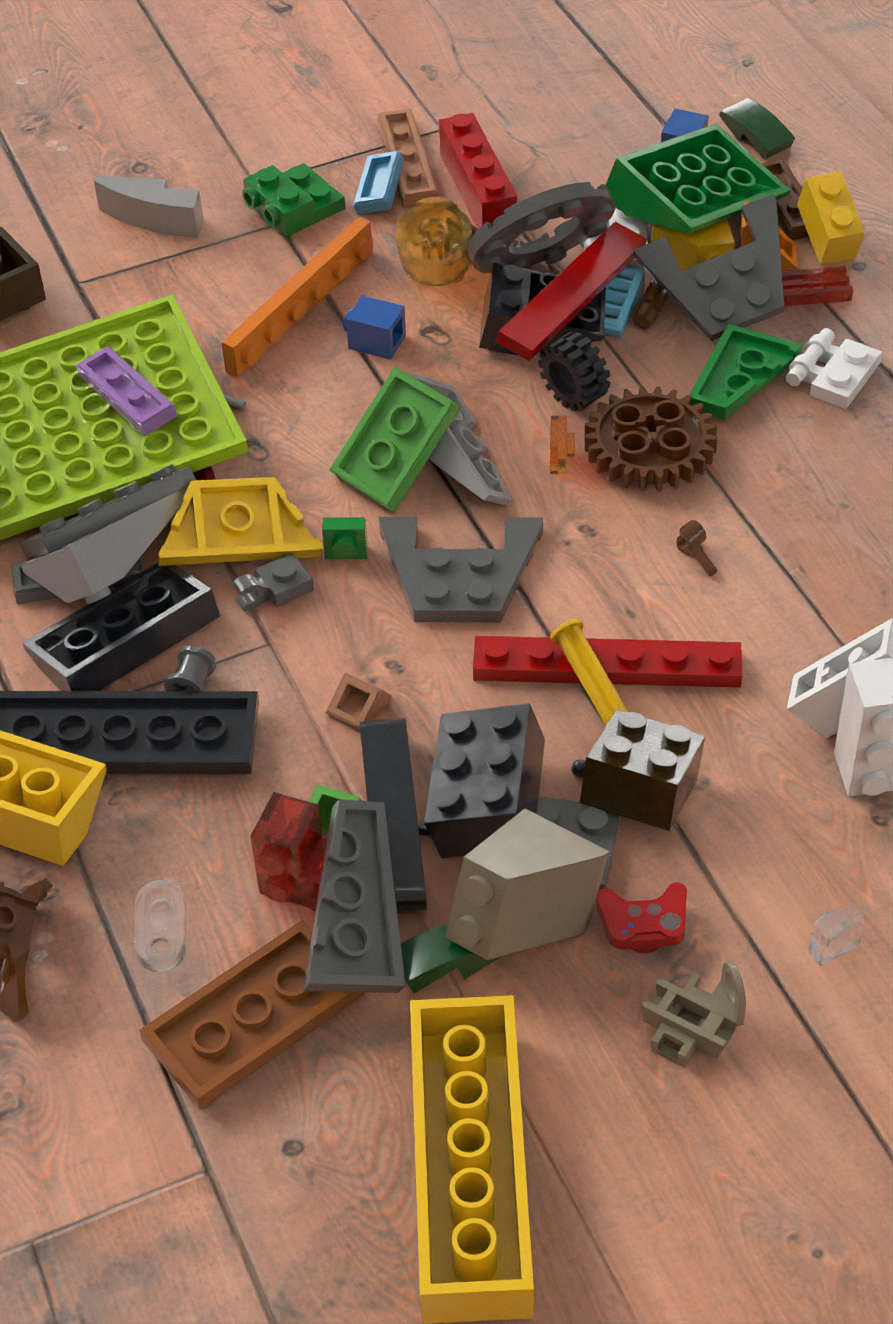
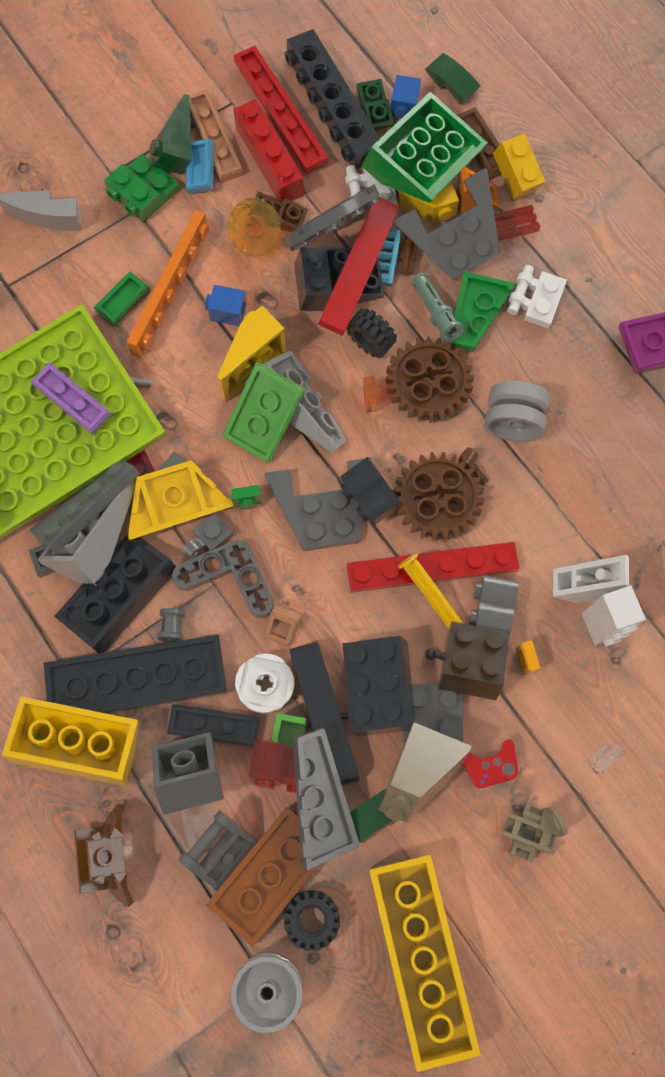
camera: 15 degrees left, 25 degrees up
none -> green tile [93,271,150,327]
none -> dark green slope [149,94,192,175]
none -> dark grey brick [151,732,224,815]
none -> black tile [167,704,260,747]
none -> dark grey beam [172,540,274,619]
none -> dark grey plate [178,810,258,891]
none -> yellow slope [217,306,286,402]
none -> light grey wheel [231,952,303,1033]
none -> red plate [233,45,328,174]
none -> white plate [235,654,295,714]
none -> black brick [284,29,380,170]
none -> black tyre [284,890,340,951]
none -> black brick [340,457,402,525]
none -> dark green slope [356,79,394,129]
none -> reddish brown gear [393,452,485,542]
none -> sand green pin [412,273,464,342]
none -> dark grey brick [468,575,518,638]
none -> light grey wheel [484,381,551,442]
none -> light orange tile [517,640,541,676]

